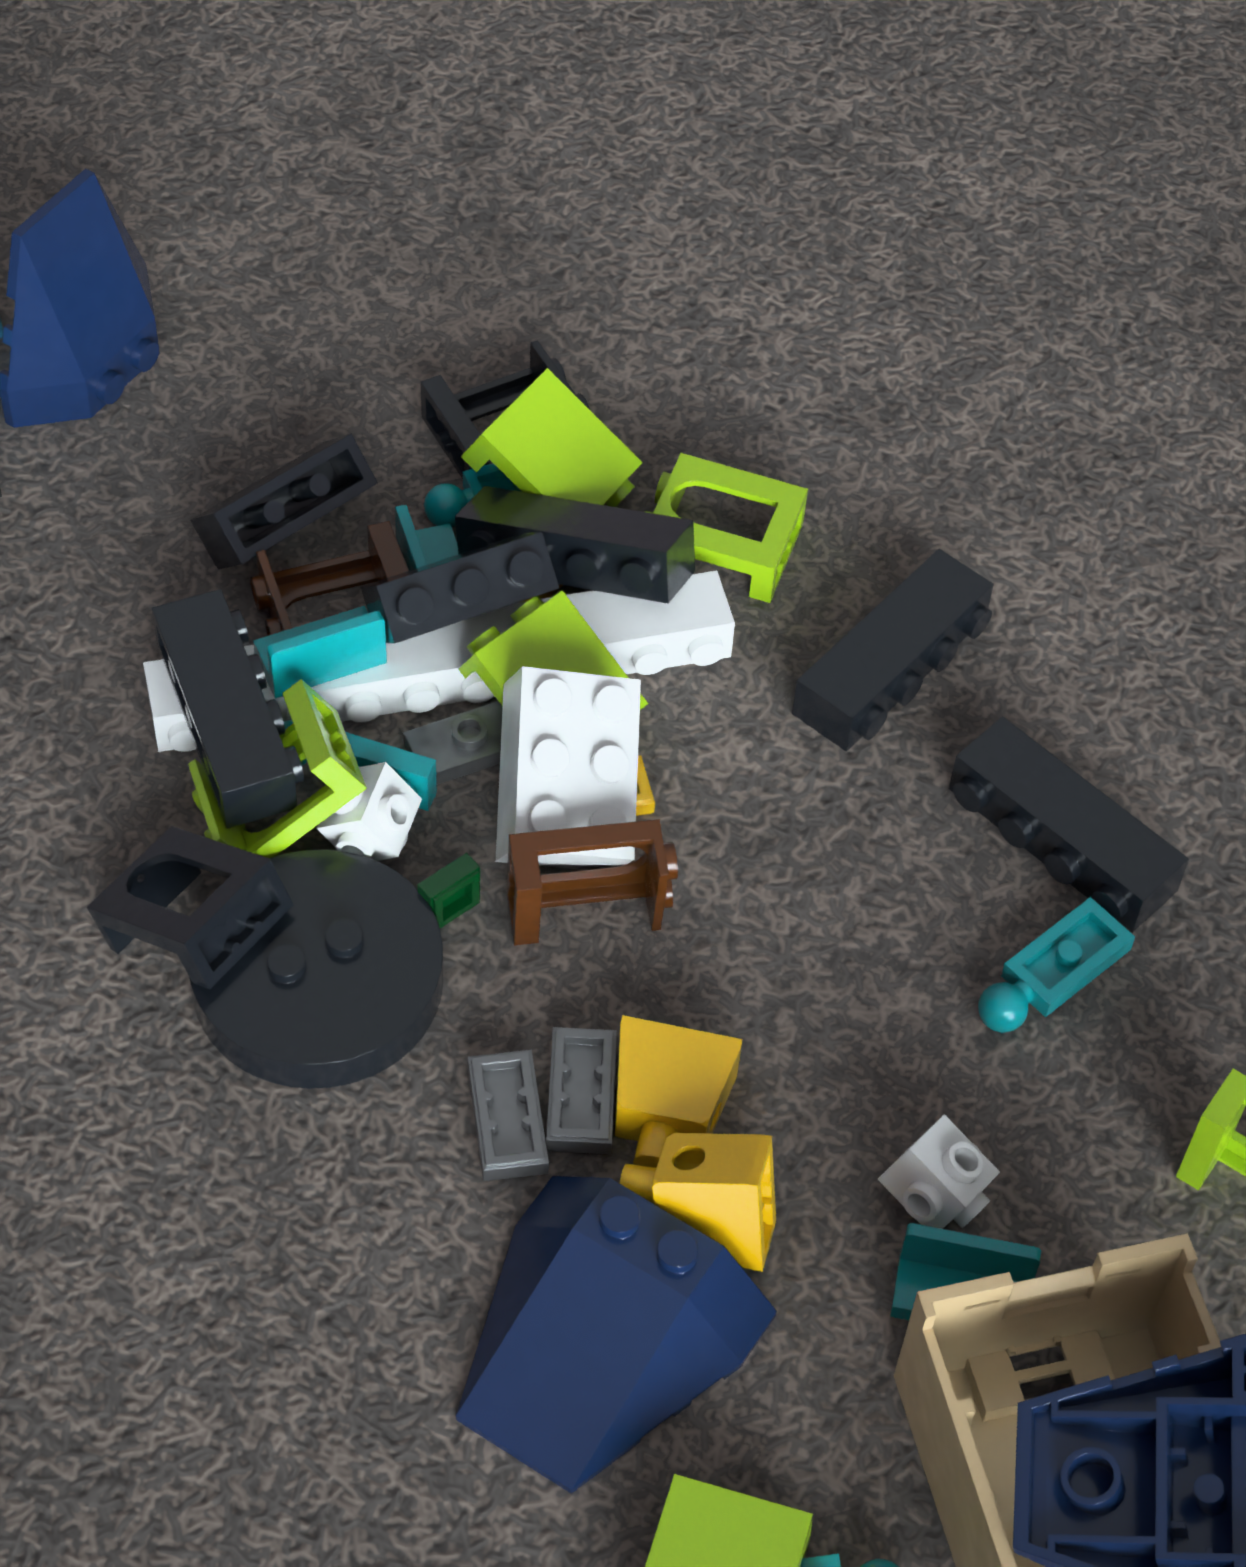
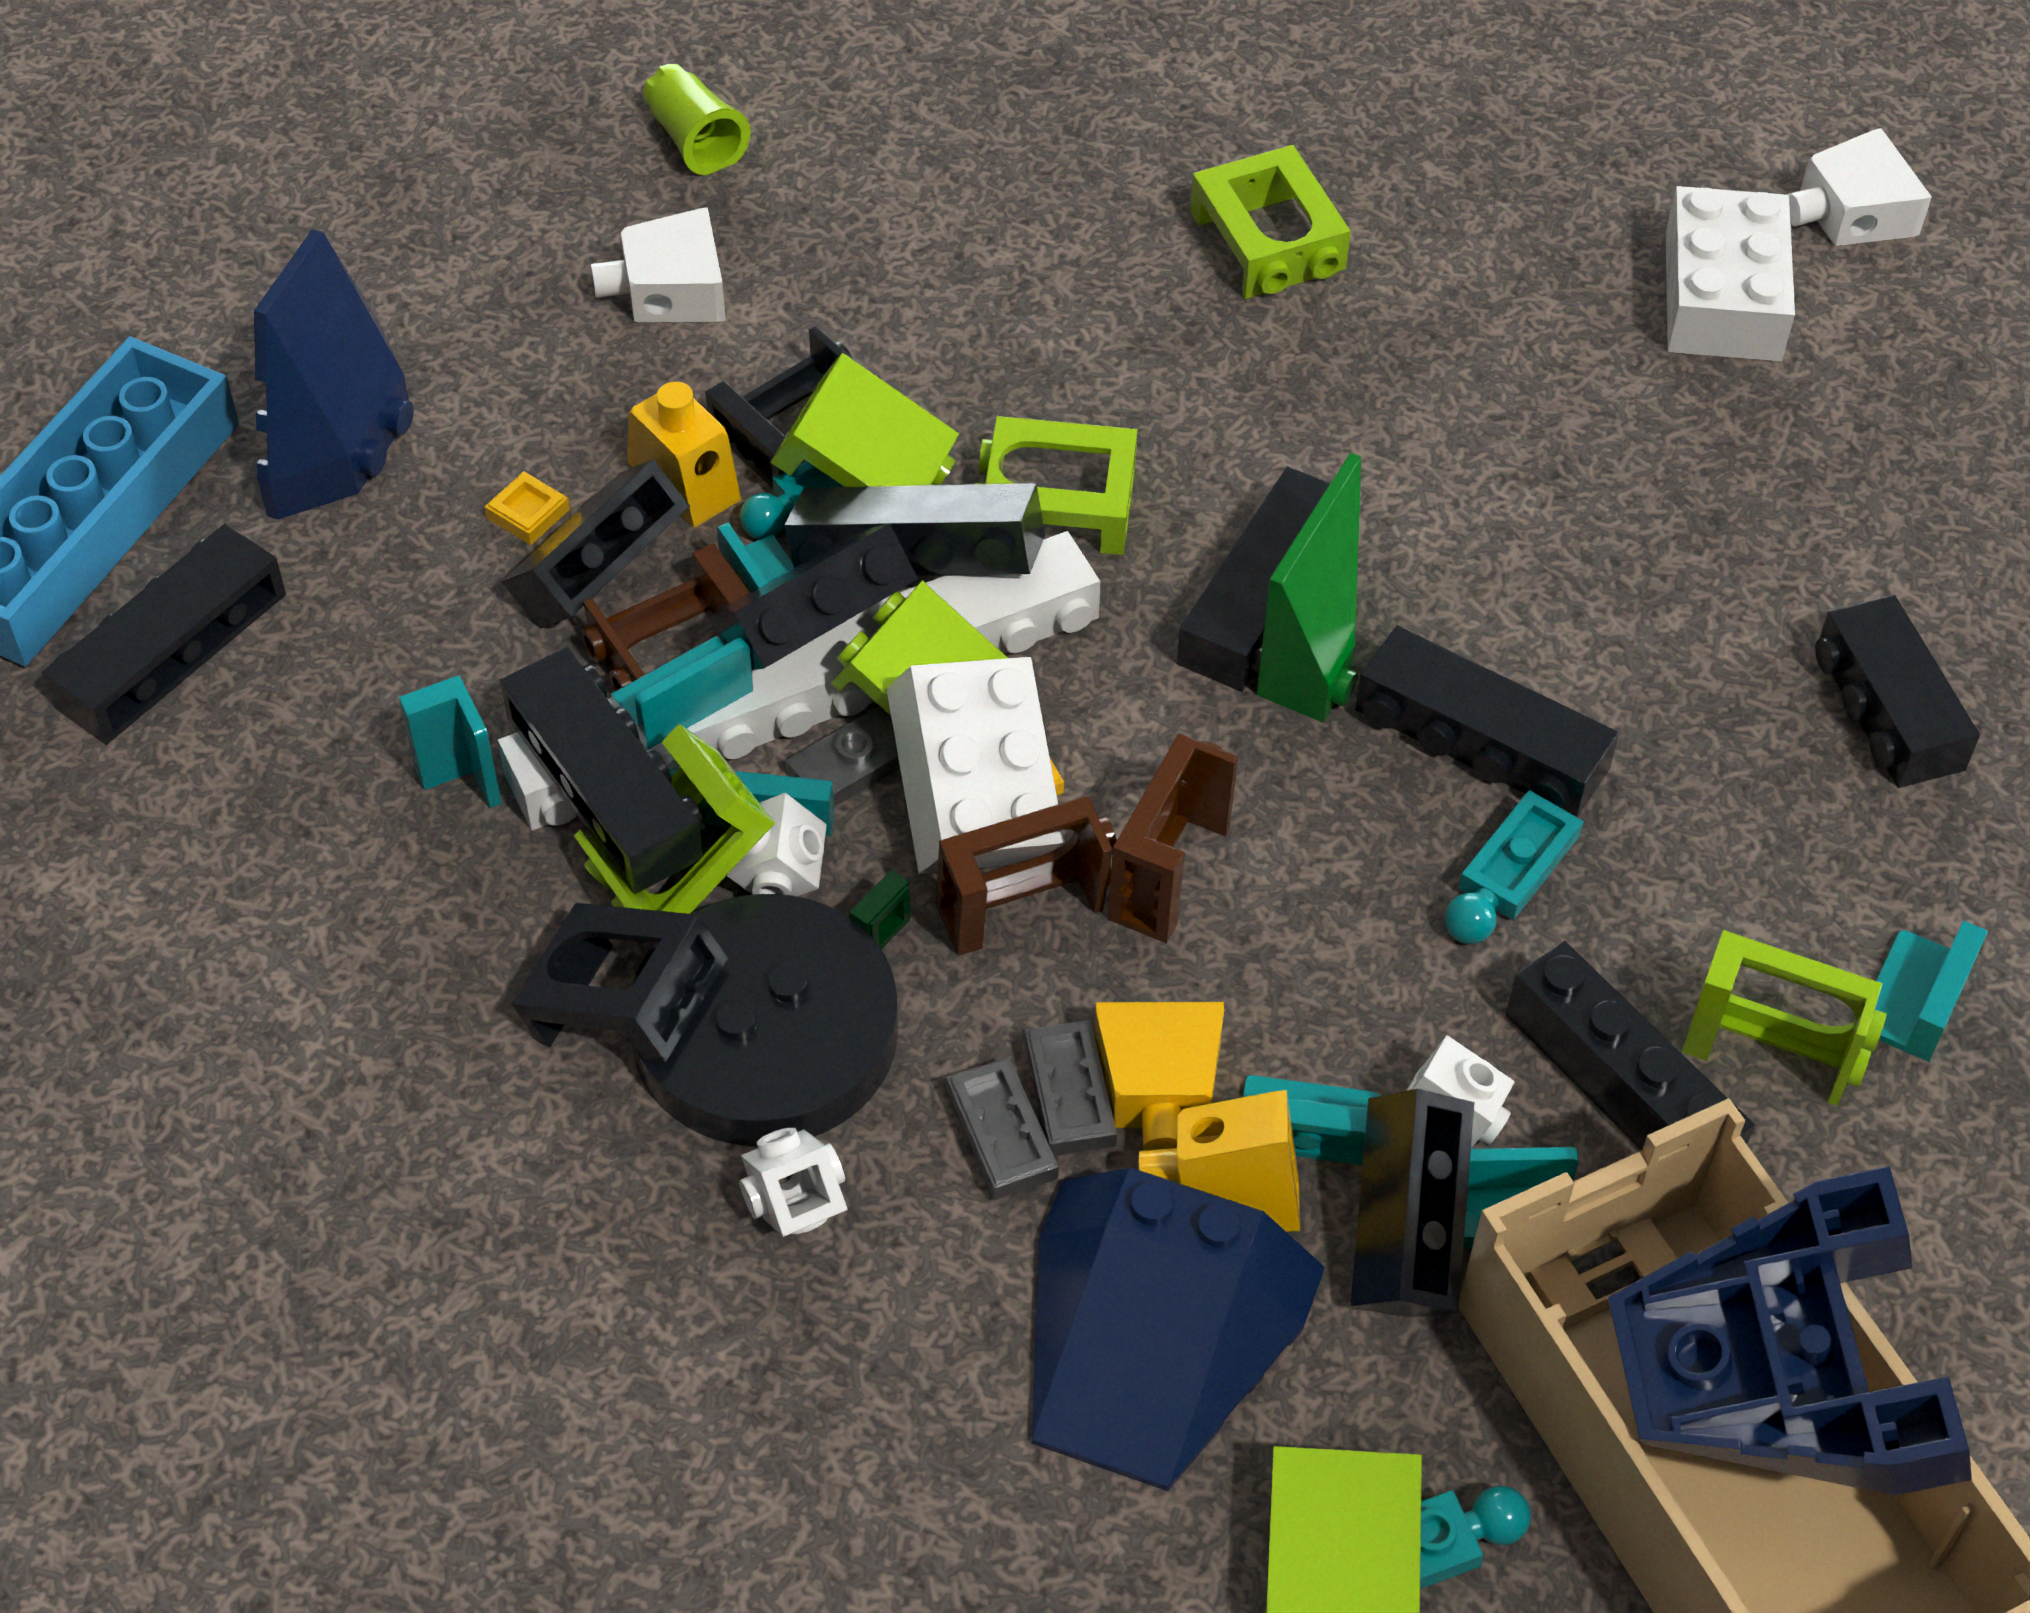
camera: 10 degrees left, 0 degrees up
none -> teal panel [398,675,502,808]
none -> yellow tile [484,471,570,545]
none -> white torso [591,207,726,322]
none -> yellow torso [627,382,741,528]
none -> lime plant [643,64,751,176]
none -> white brick [739,1128,848,1237]
none -> reddish brown panel [1108,733,1238,944]
none -> lime panel [1190,145,1351,299]
none -> teal panel [1243,1075,1379,1165]
none -> green slope [1257,452,1362,723]
none -> black brick [1350,1089,1475,1317]
none -> black brick [1506,940,1755,1150]

